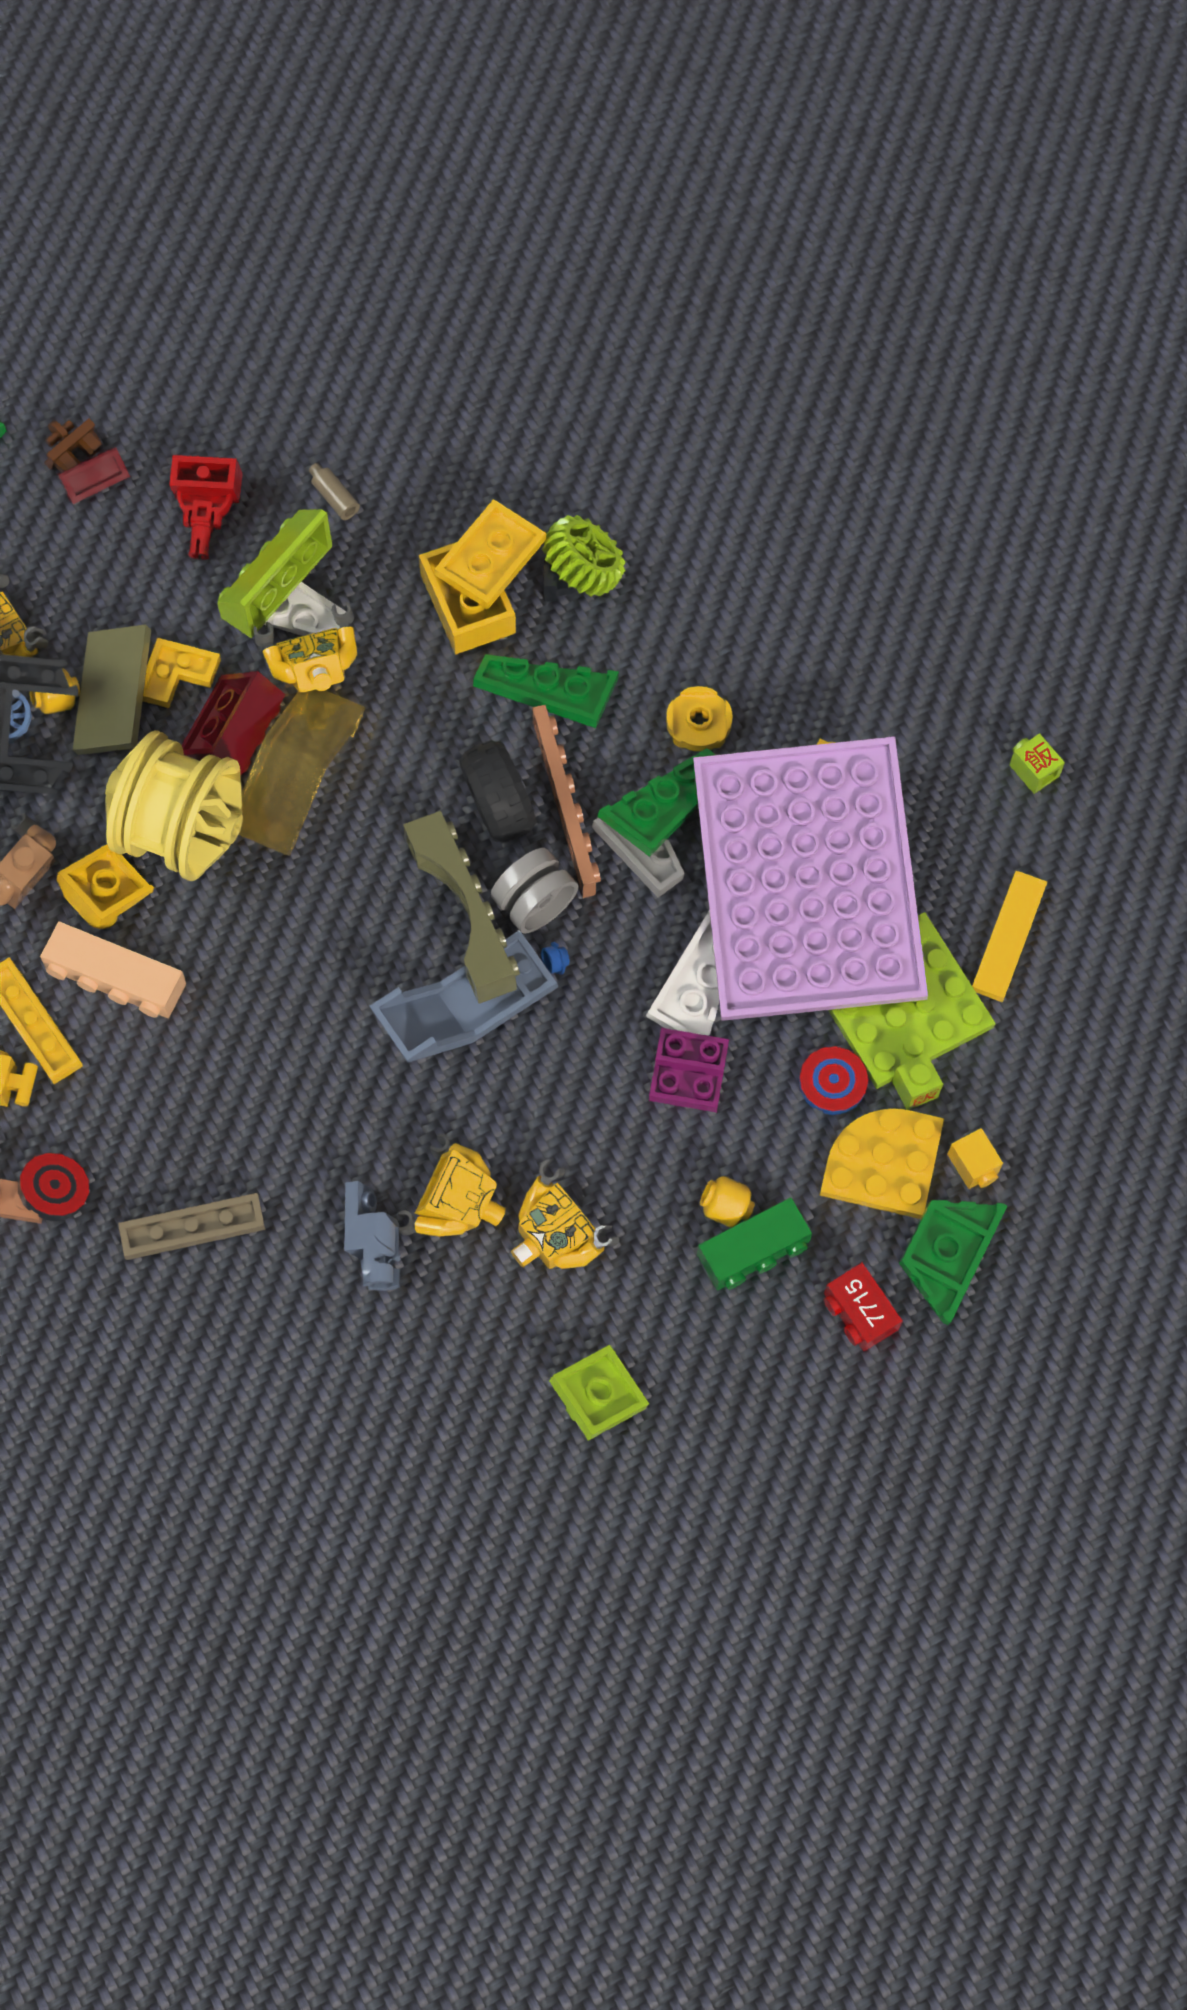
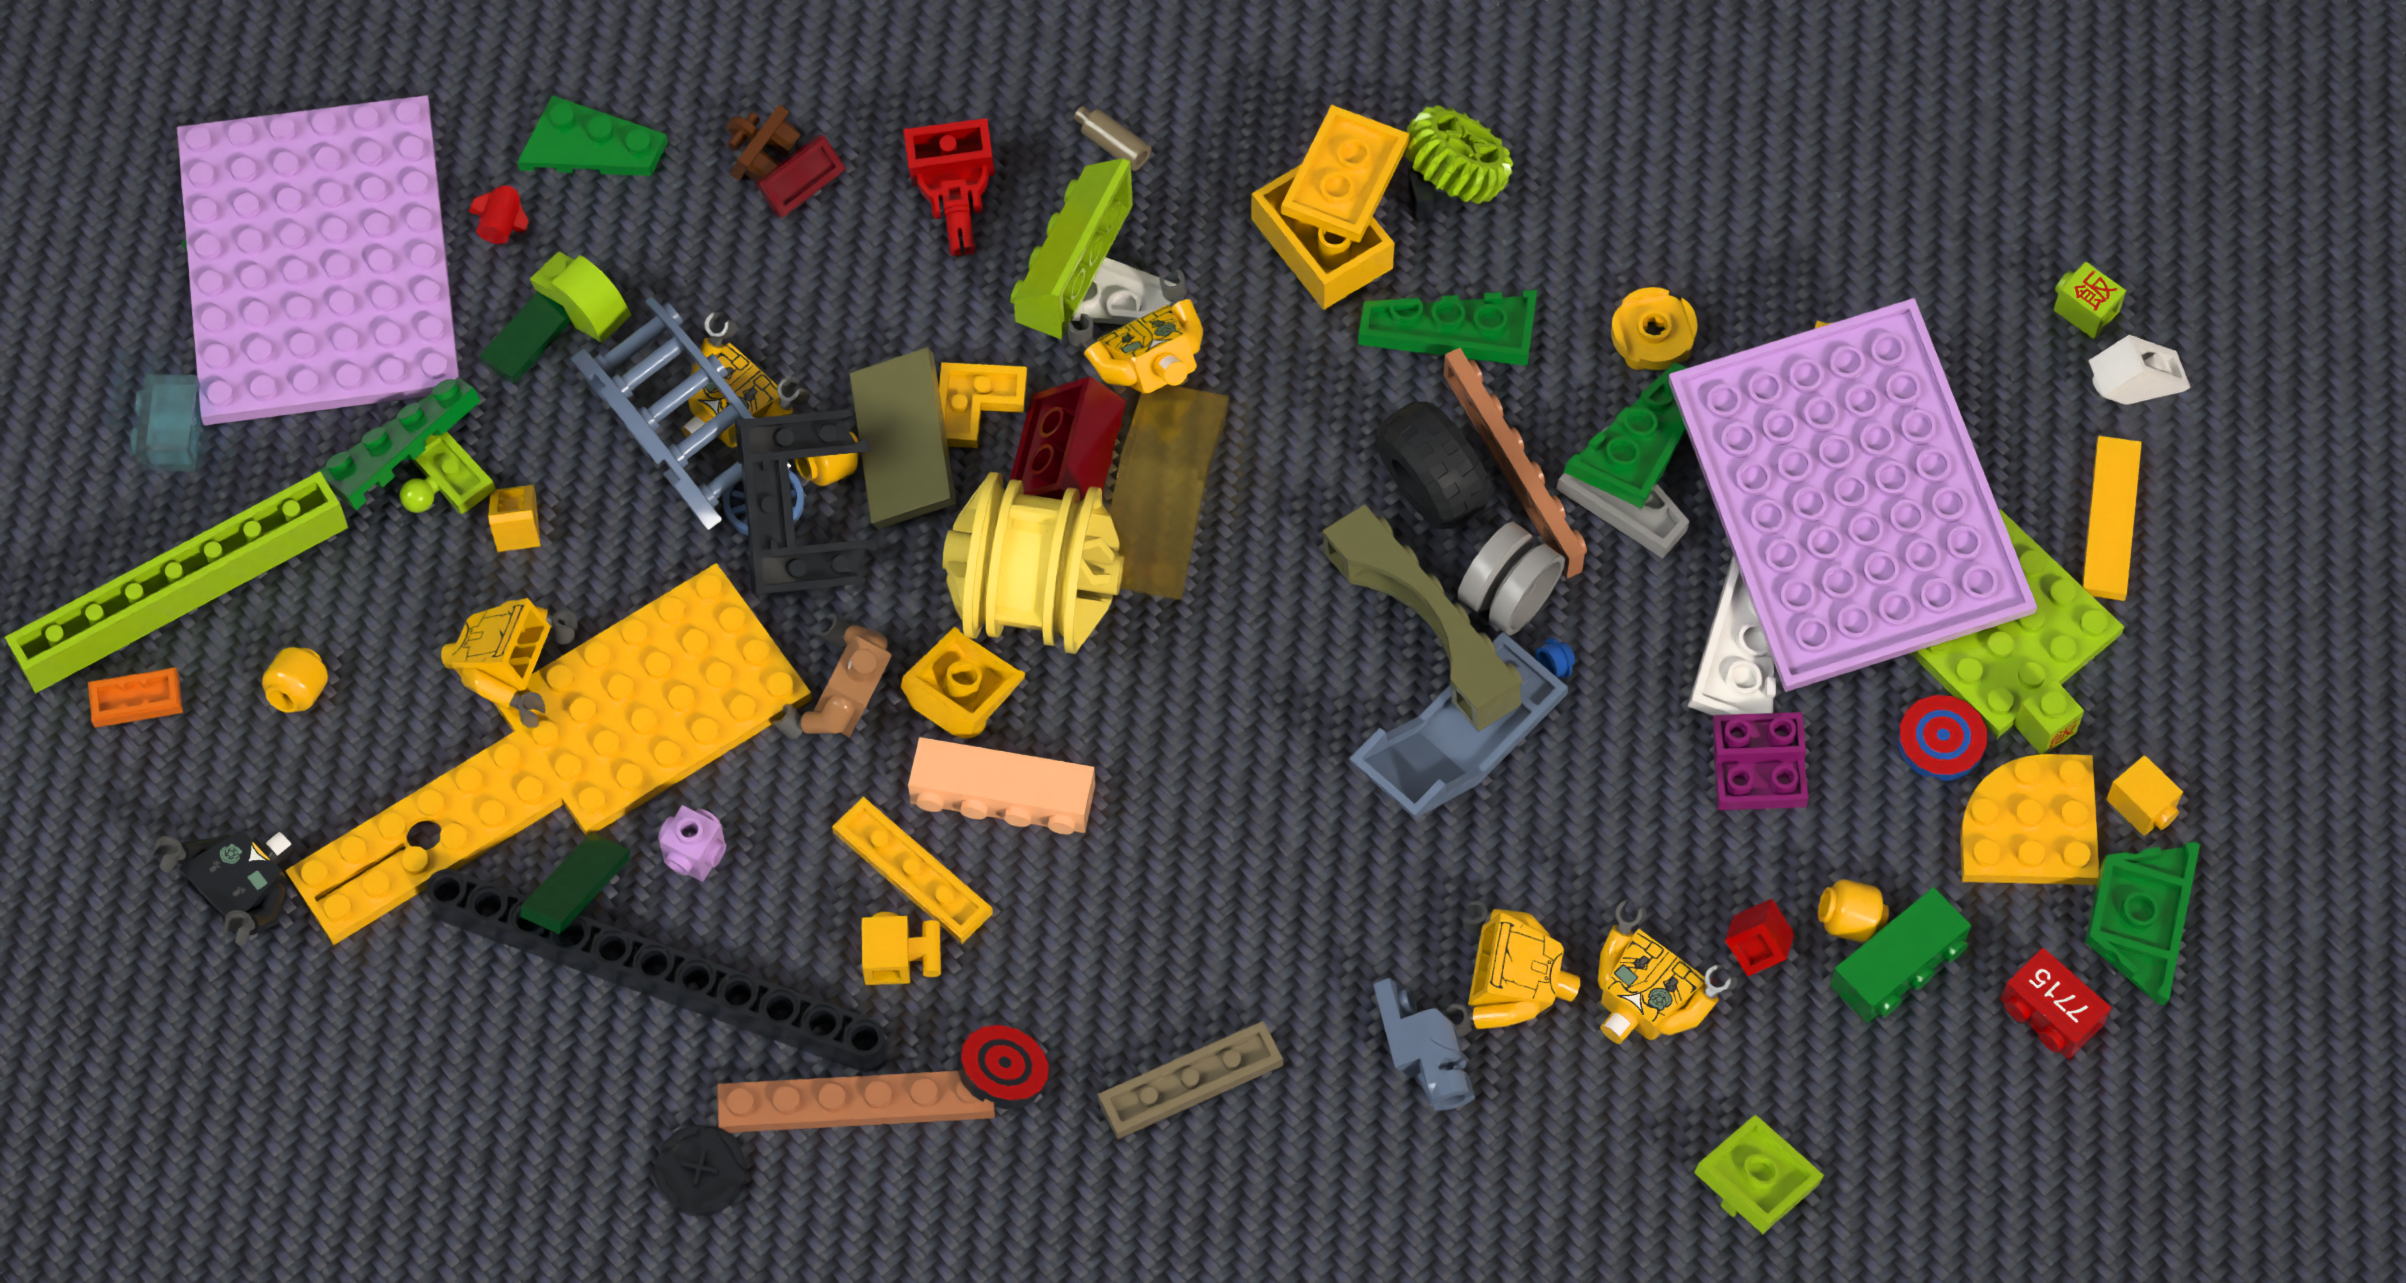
camera: 10 degrees left, 5 degrees down
none -> red panel [1725,898,1794,976]
none -> white slope [2089,335,2190,405]

